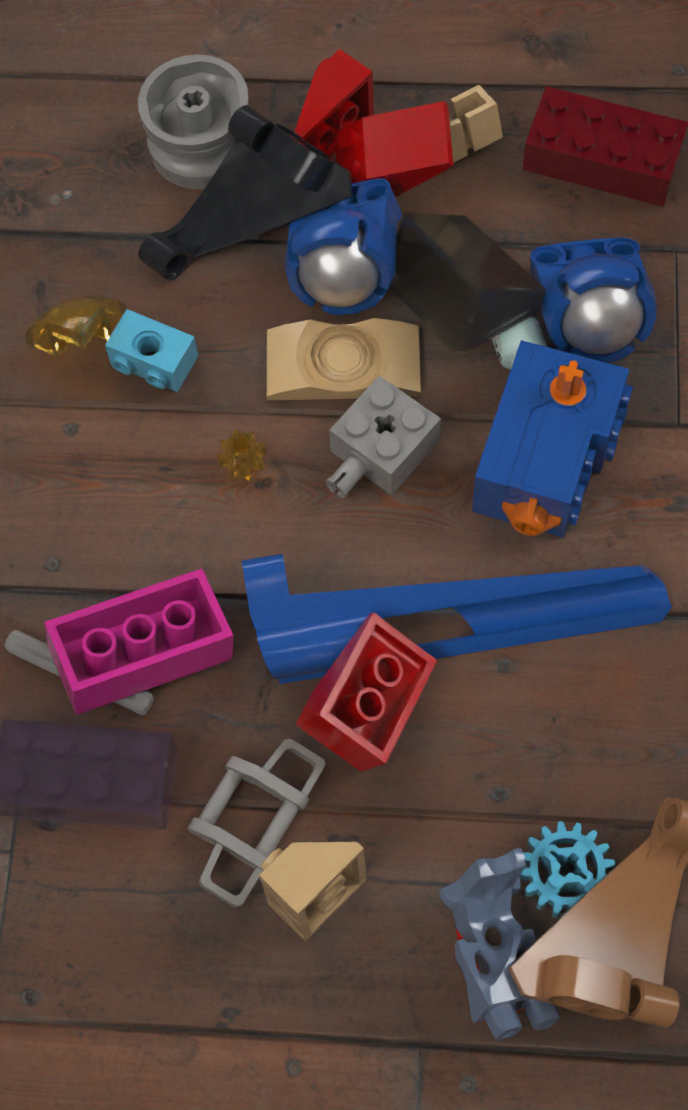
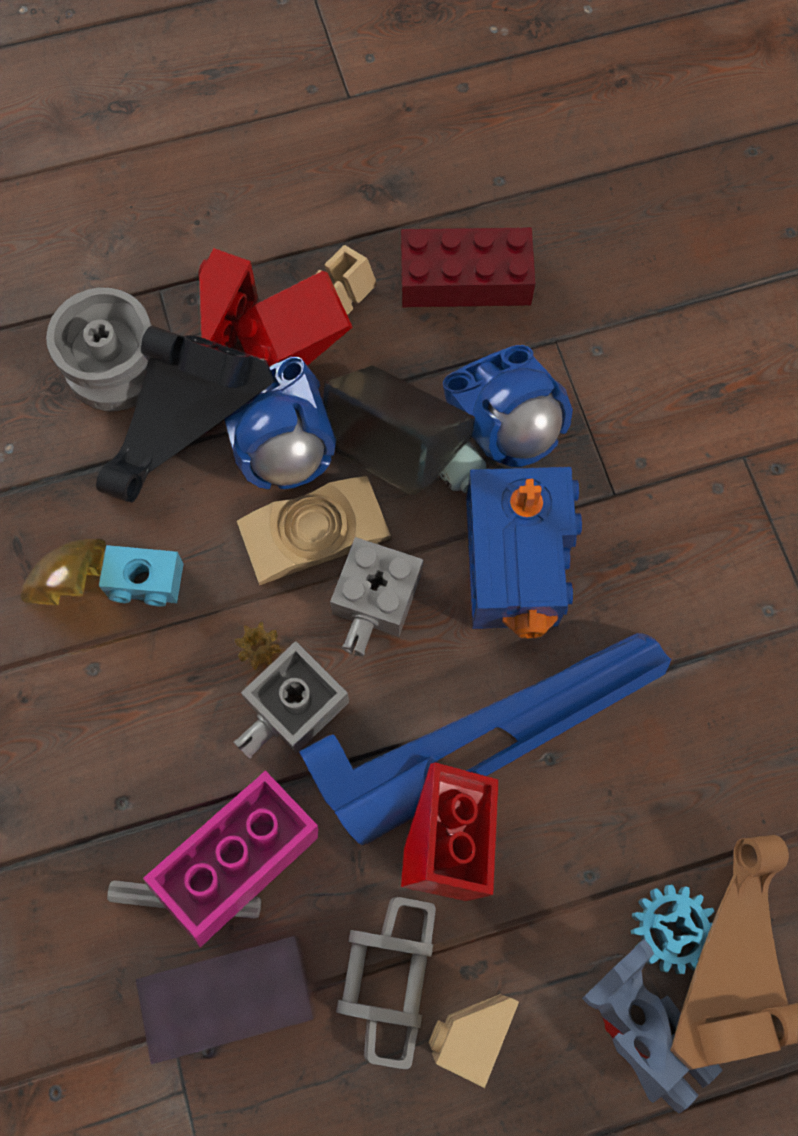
camera: 25 degrees left, 5 degrees up
none -> light grey brick [234,641,349,759]

